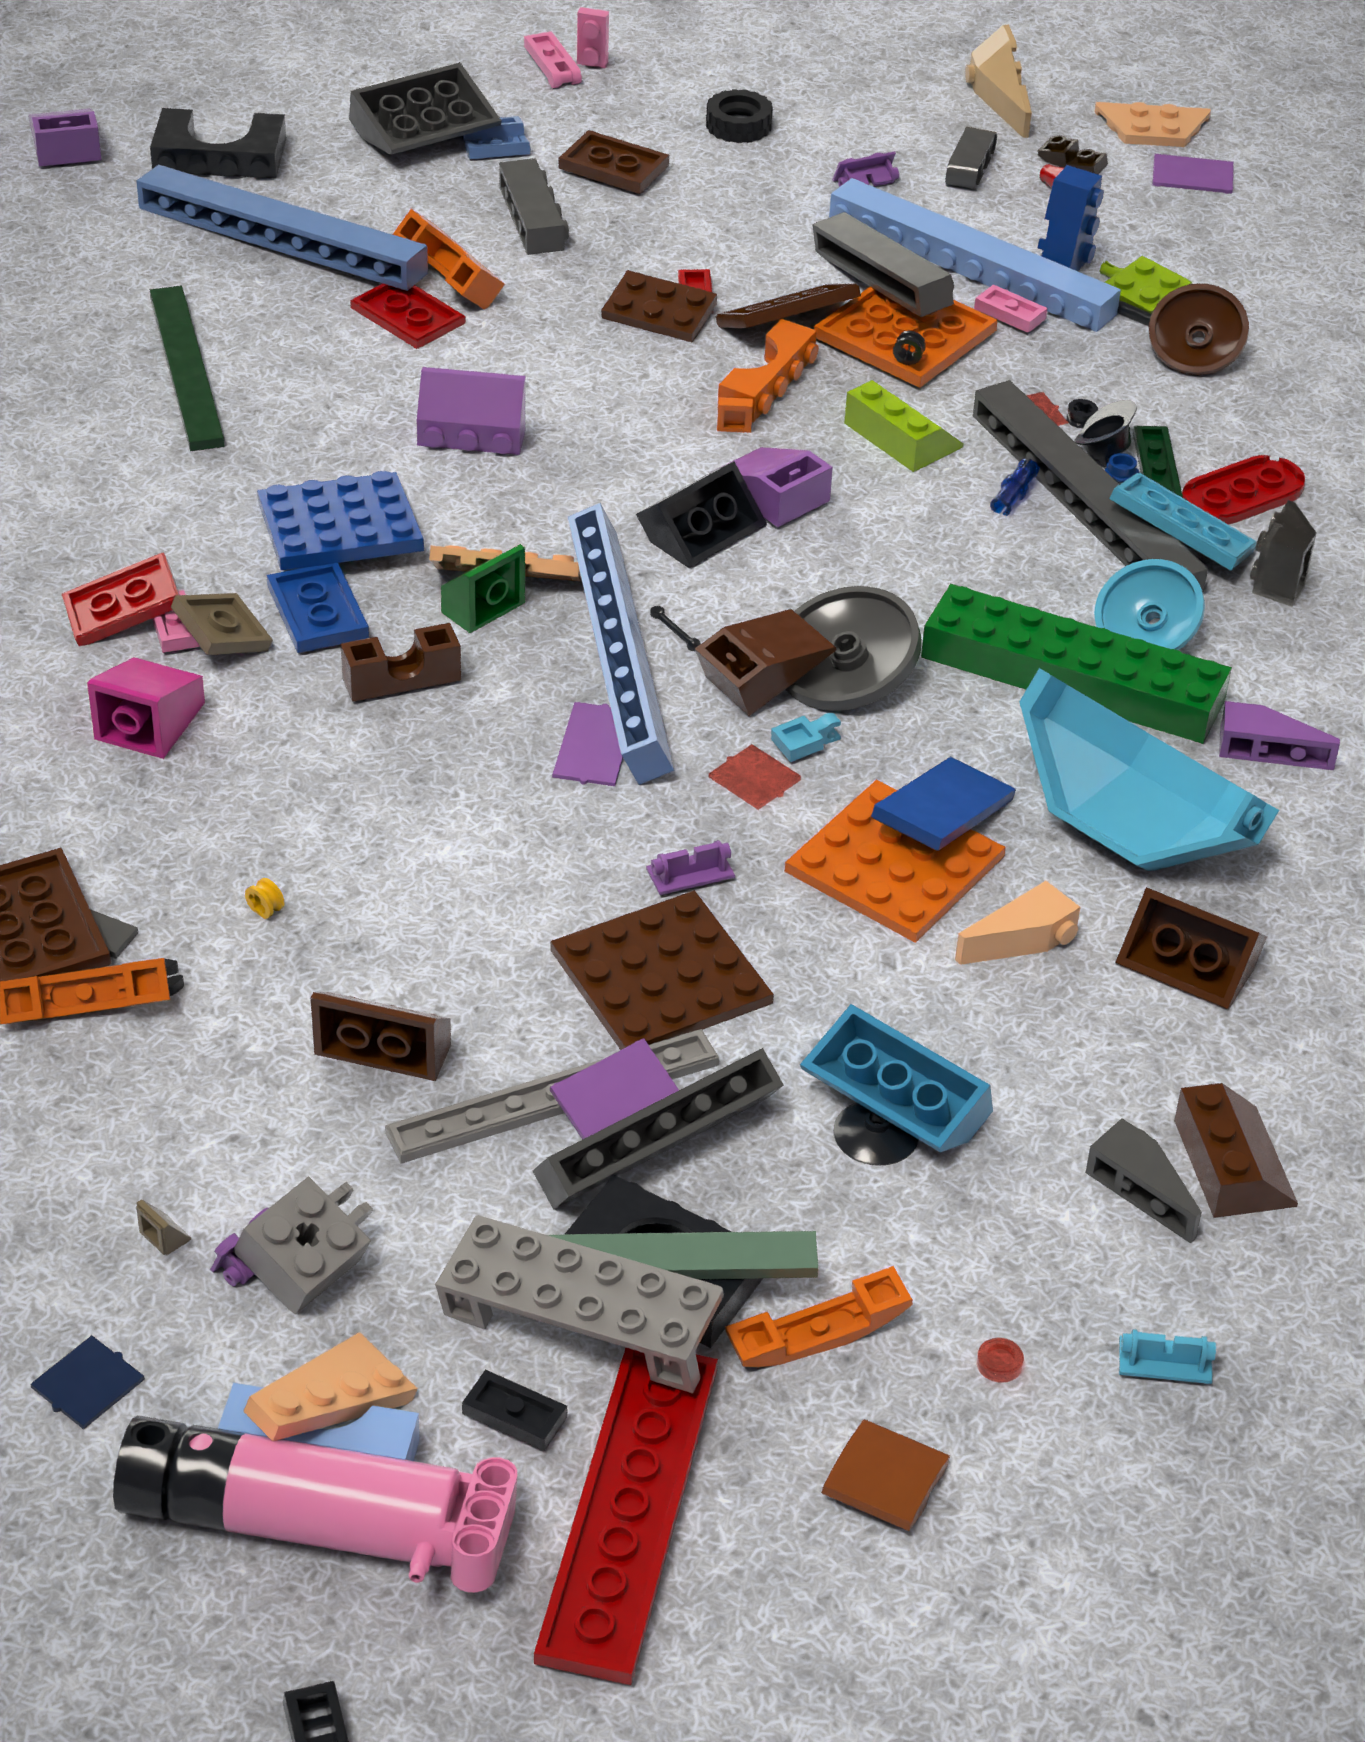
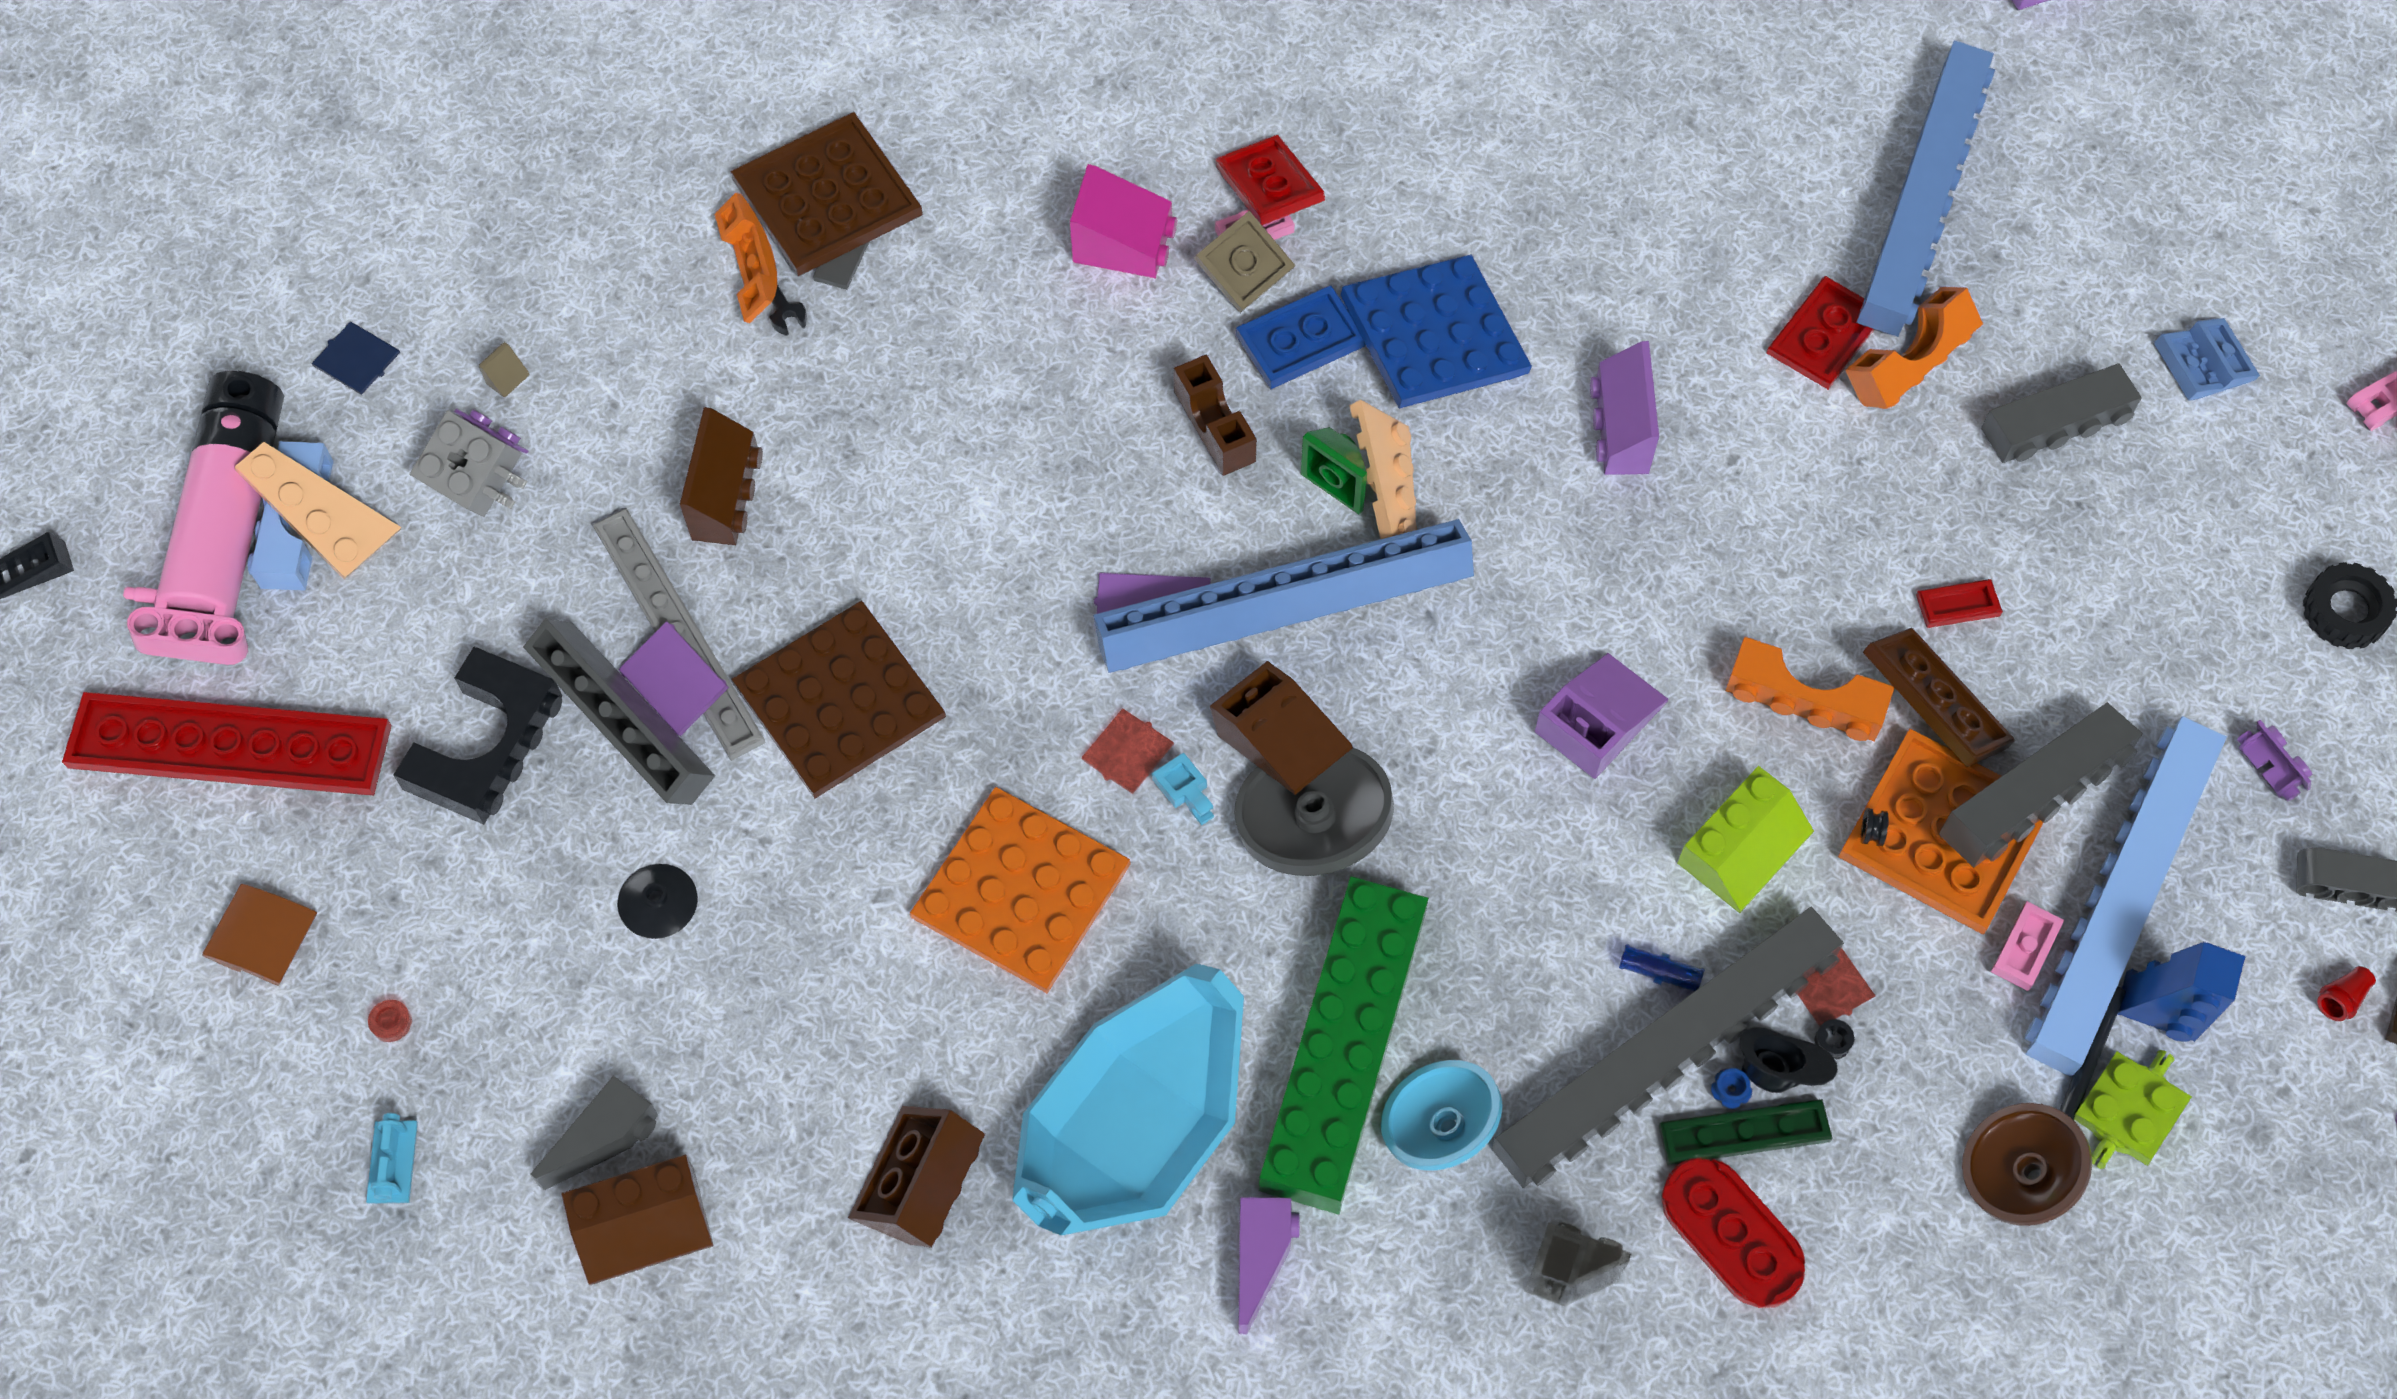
camera: 85 degrees right, 20 degrees up
dark green tile [149,285,224,451] -> none
black arch [150,108,286,179] -> none
yellow bush [245,878,285,919] -> none
dark grey slope [349,63,502,155] -> none
light grey bracket [435,1215,724,1393] -> none
black plate [462,1369,567,1451] -> none
sand green tile [548,1231,818,1279] -> none
reddish brown plate [558,130,669,194] -> none
reddish brown plate [601,270,717,342] -> none
black slope [636,461,767,568] -> none
medium lavender hinge [646,840,735,895] -> none
black hinge [650,606,701,652] -> none
orange plate [717,397,753,433] -> none
orange slope [725,1266,912,1367] -> none
dark azure slope [800,1004,993,1152] -> none
blue tile [871,757,1016,851] -> none
light nougat slope [955,881,1080,965] -> none
medium azure tile [1109,473,1258,570] -> none

